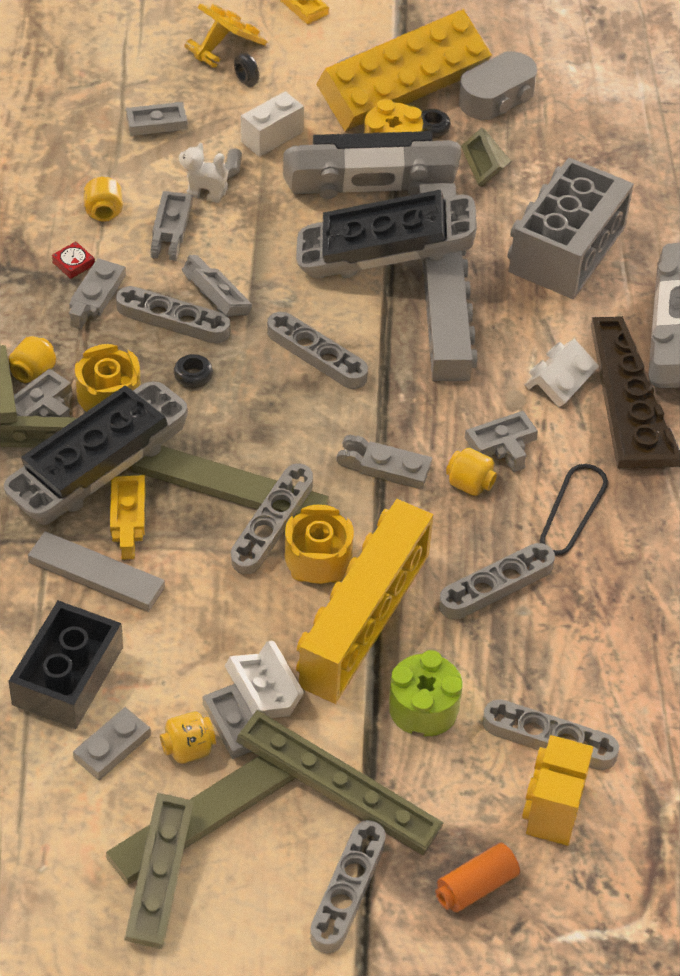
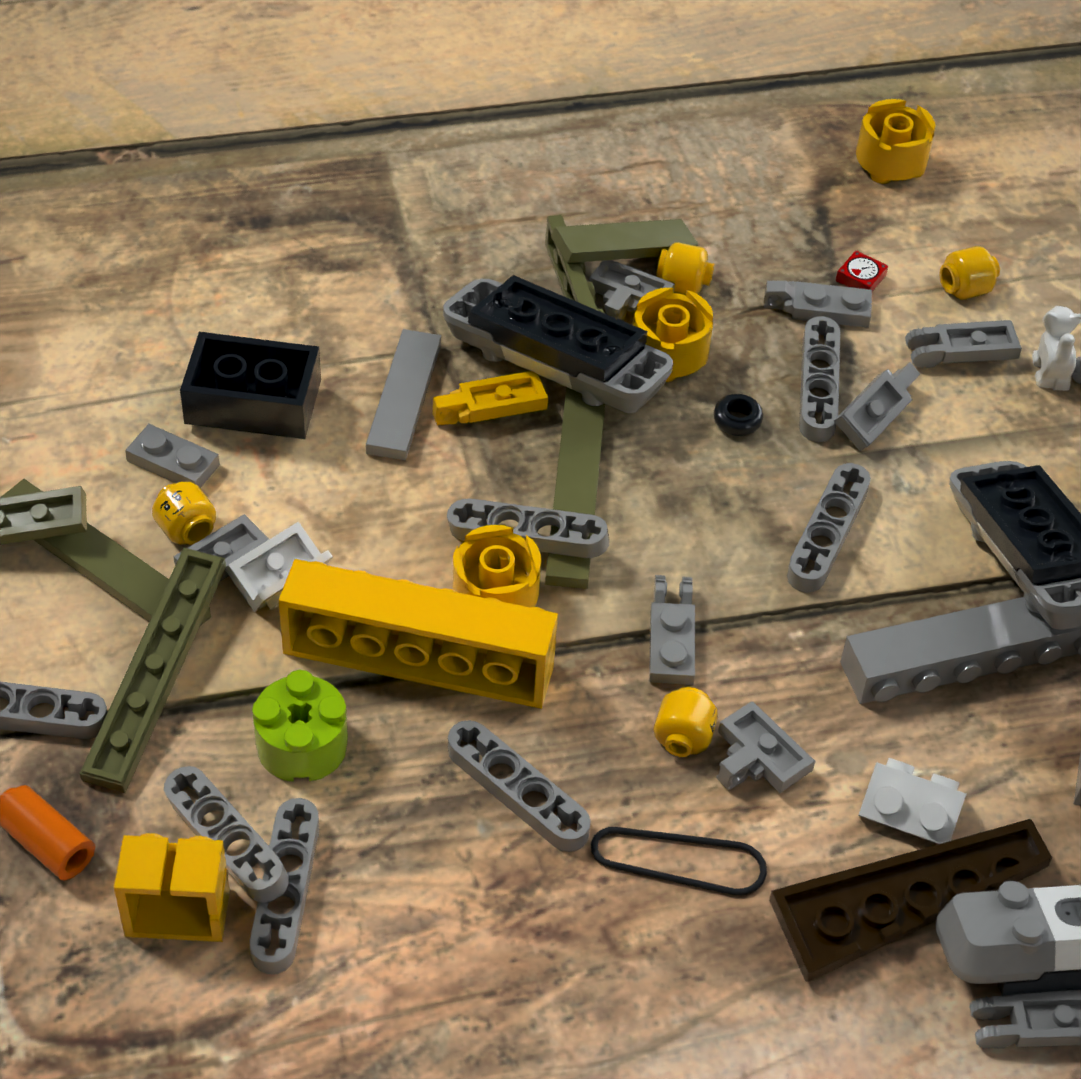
camera: 75 degrees right, 0 degrees up
none -> light grey beam [164,766,289,903]

